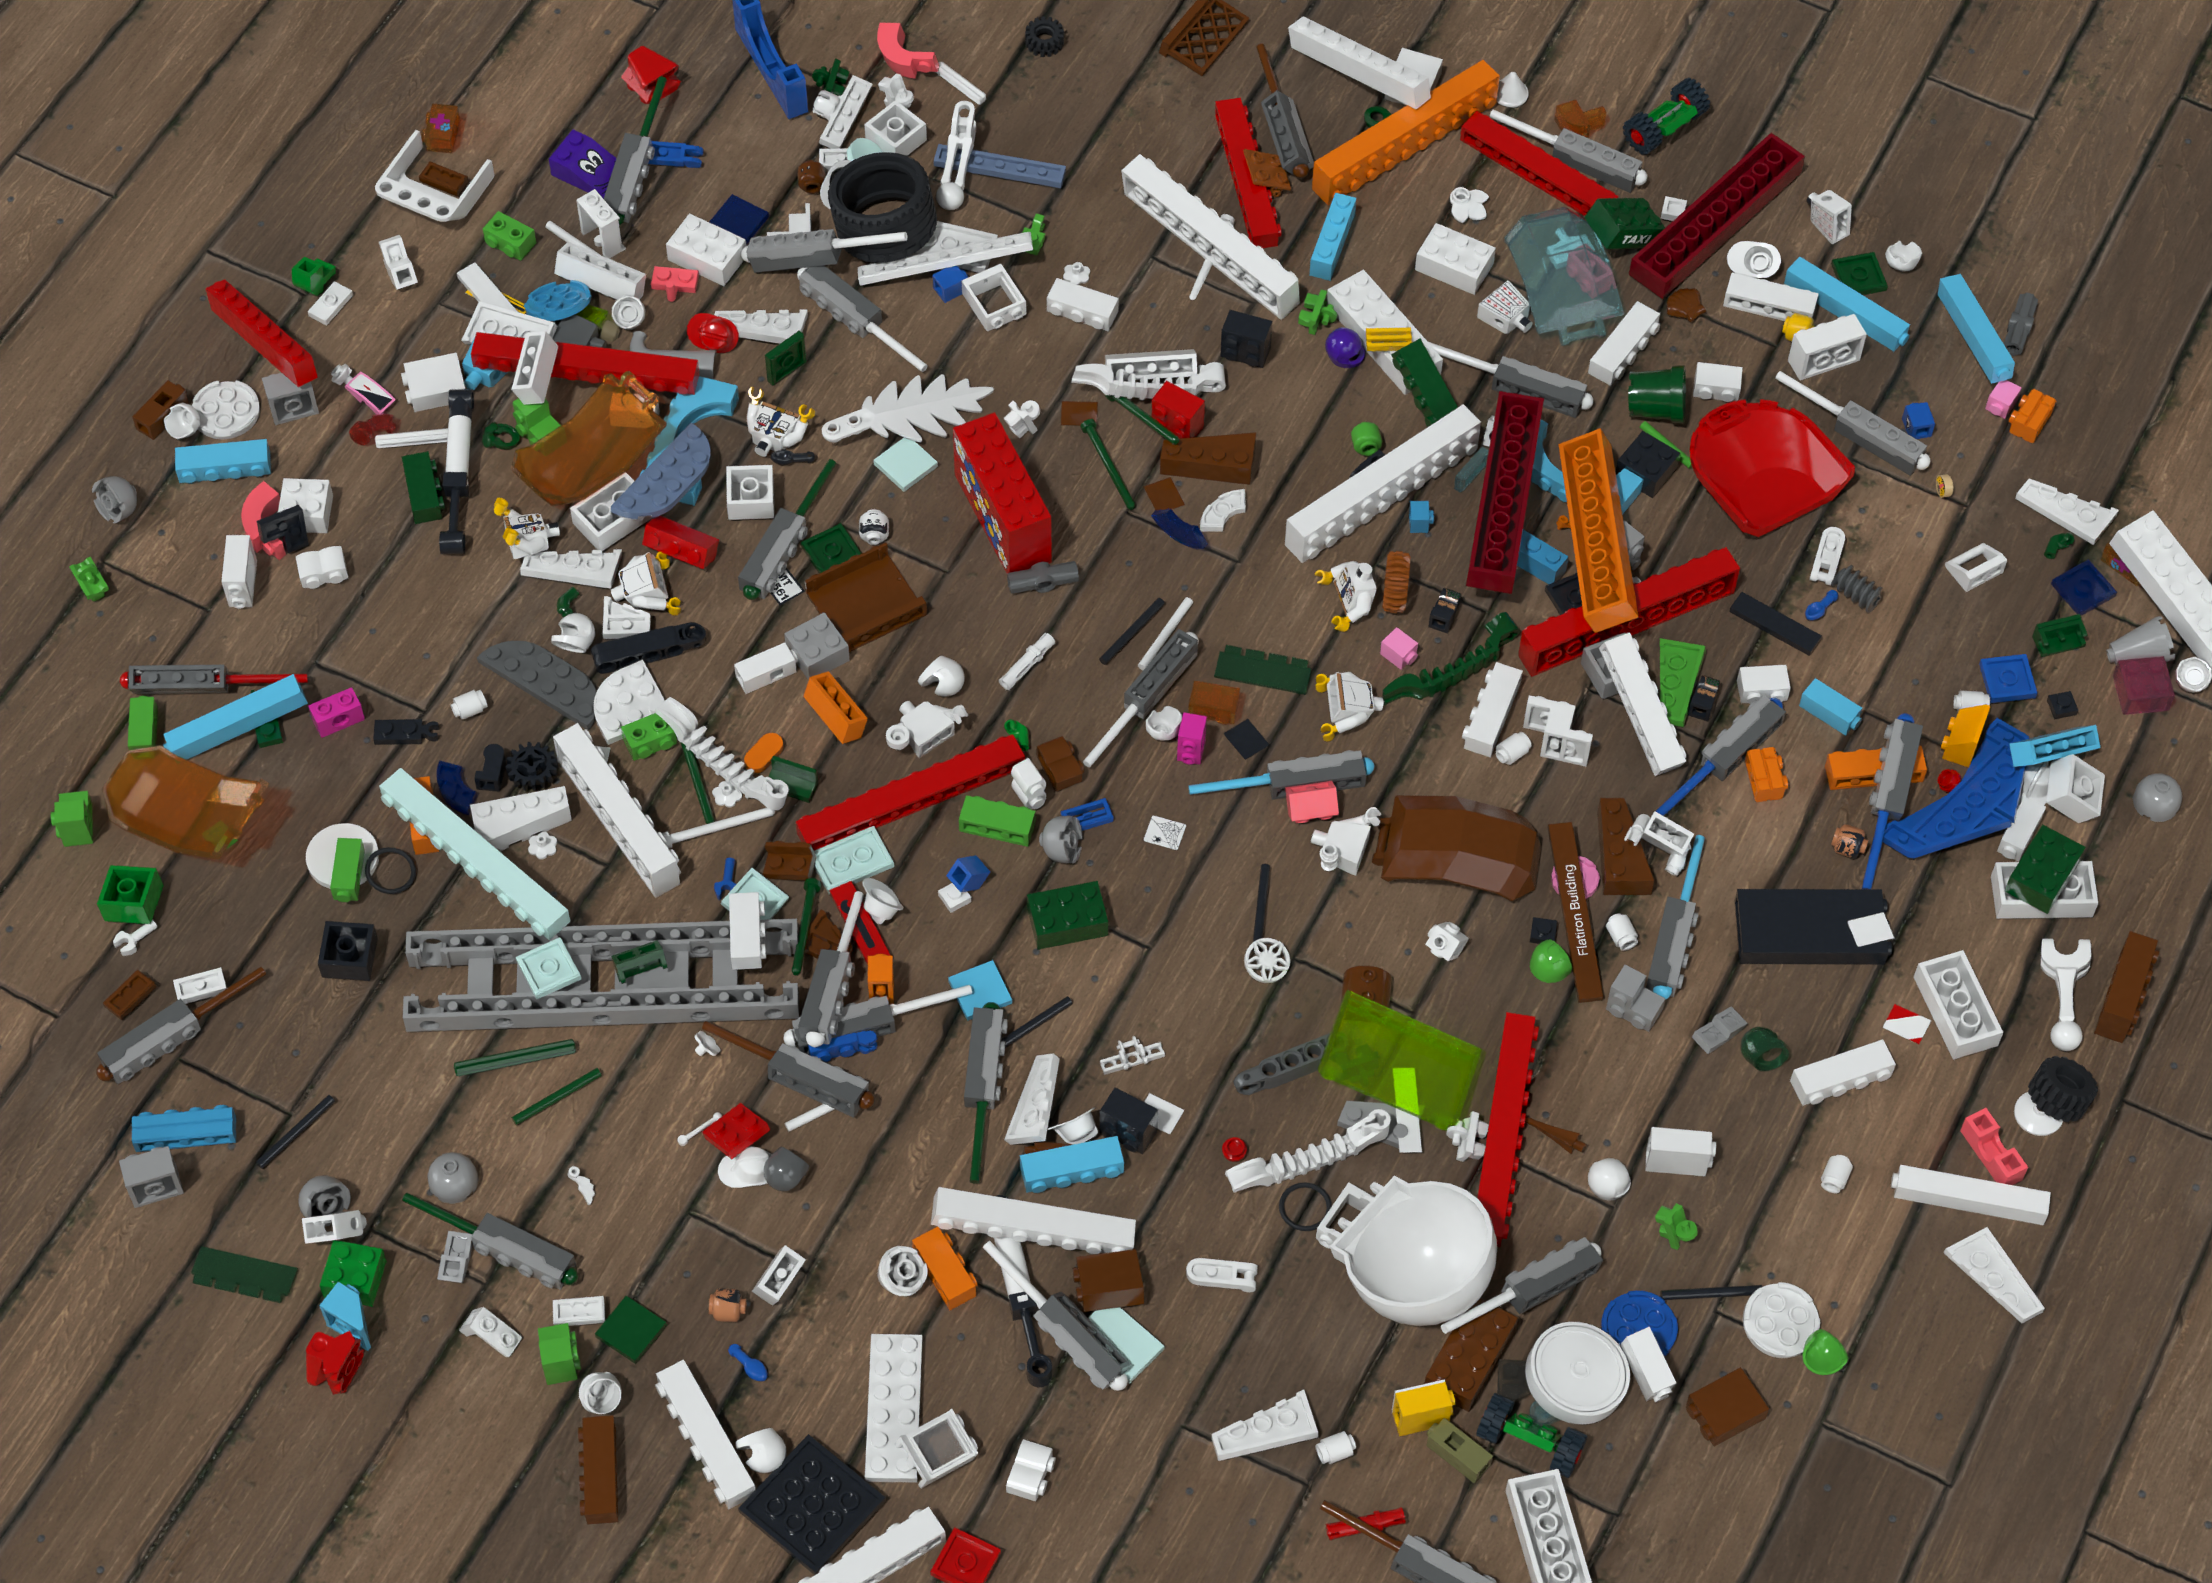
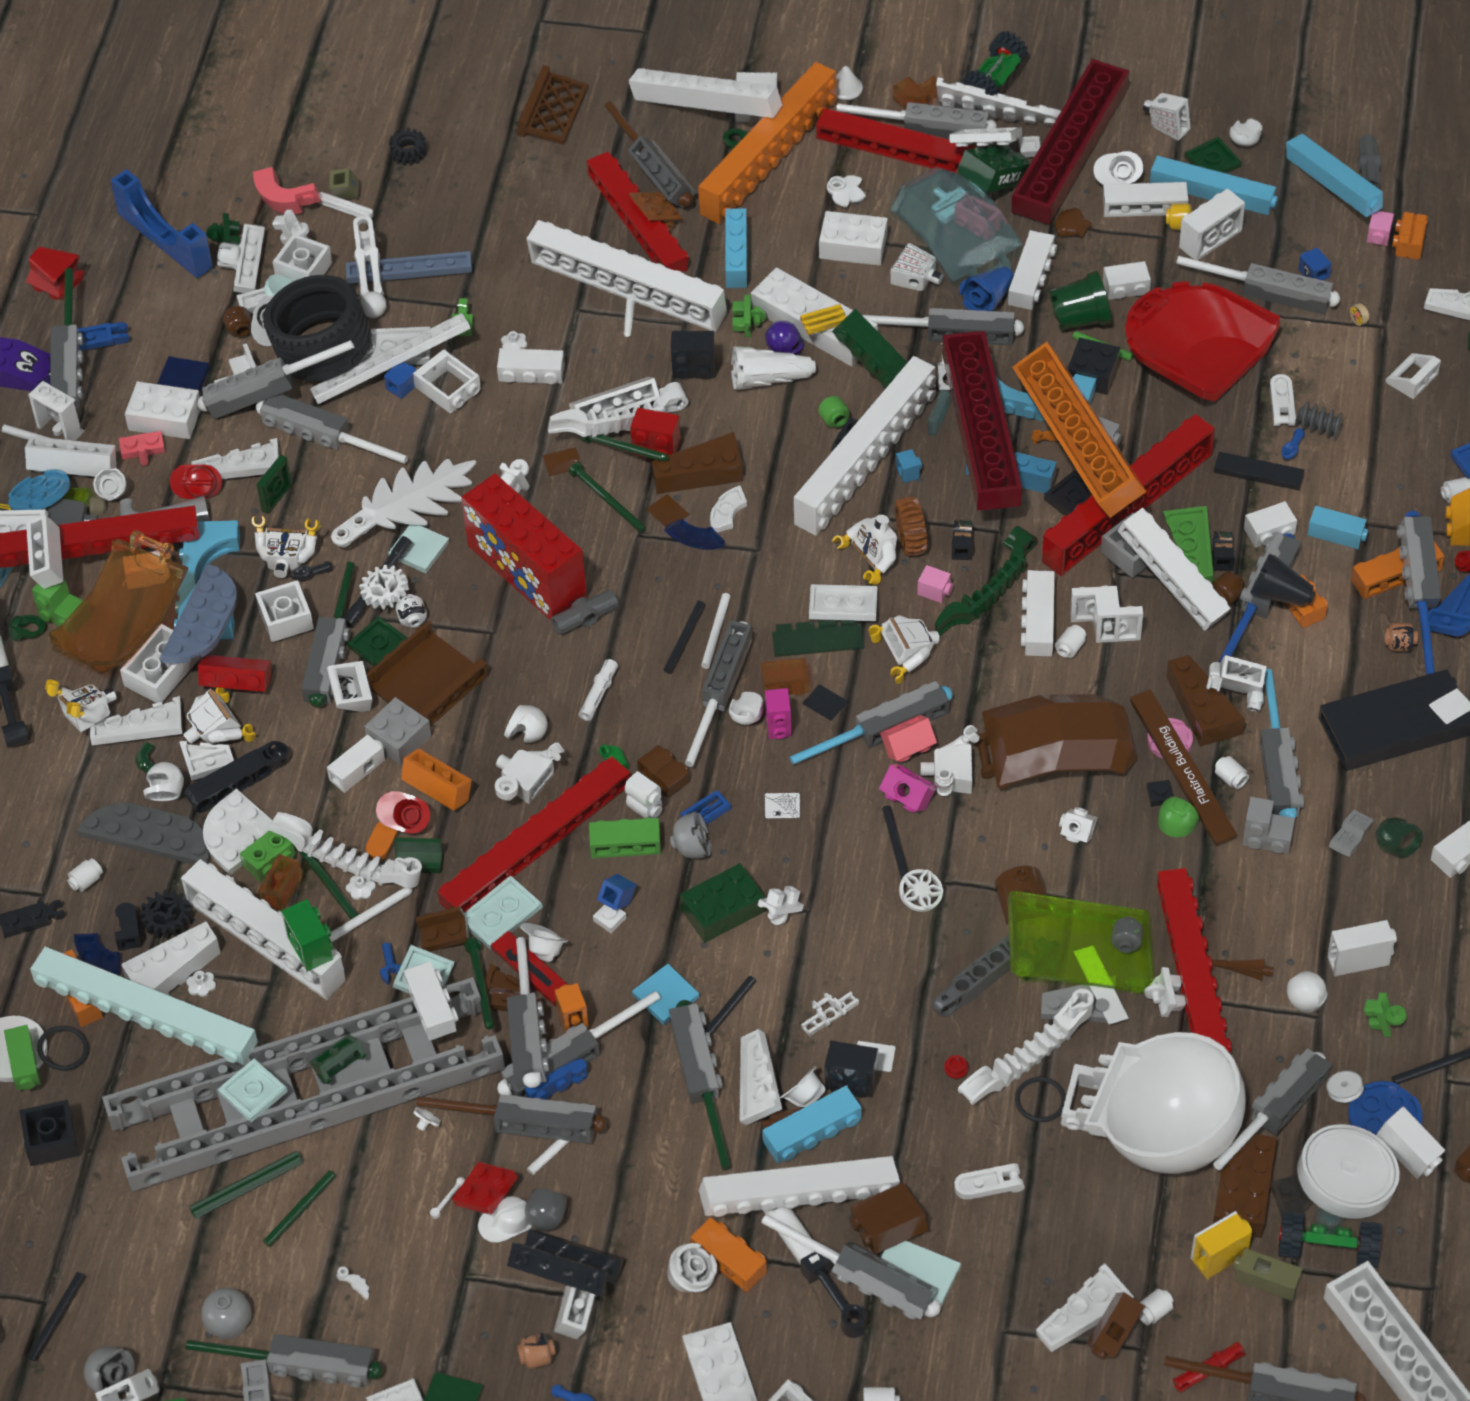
camera: 15 degrees left, 5 degrees down
none -> clear orange brick [258,854,303,911]
none -> green brick [281,899,334,972]
none -> white tile [327,661,372,712]
none -> olive brick [329,168,359,199]
none -> black piece [342,536,412,628]
none -> white gear [359,565,409,610]
none -> red piece [376,791,431,834]
none -> black fence [507,1229,624,1296]
none -> white cone [731,346,816,390]
none -> white hips [757,886,804,925]
none -> white tile [809,584,877,621]
none -> dark pink brick [879,764,937,813]
none -> white wing [936,78,1061,127]
none -> white plate [950,127,1022,146]
none -> blue cone [959,266,1014,311]
none -> reddish brown brick [1086,1292,1145,1360]
none -> dark grey head [1111,917,1143,953]
none -> reddish brown head [1212,572,1244,605]
none -> black cone [1250,553,1316,607]
none -> white piece [1326,1070,1364,1103]

